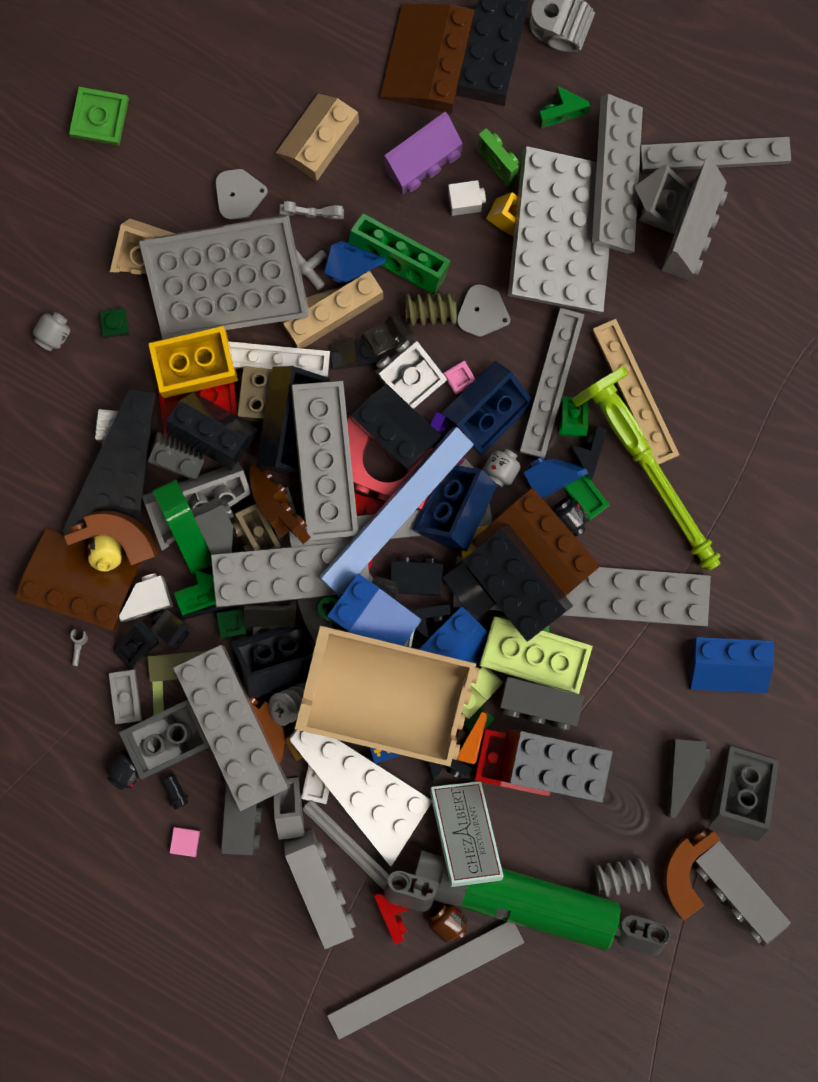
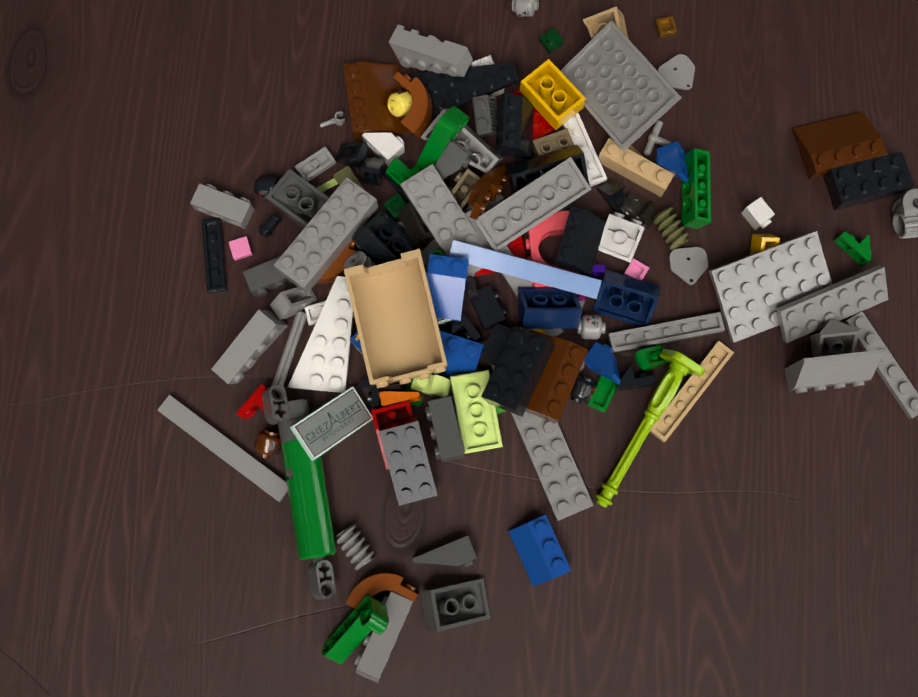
camera: 65 degrees right, 5 degrees down
tan slope [276,93,359,181] -> none
light grey piece [279,201,344,220] -> none
medium lavender slope [384,112,463,195] -> none
bright green plate [477,128,519,188] -> none
none -> light grey brick [190,183,254,229]
none -> black tile [201,218,228,294]
none -> green beam [322,596,389,664]
none -> light grey wedge [389,25,473,77]
none -> pearl gold tile [655,16,678,38]

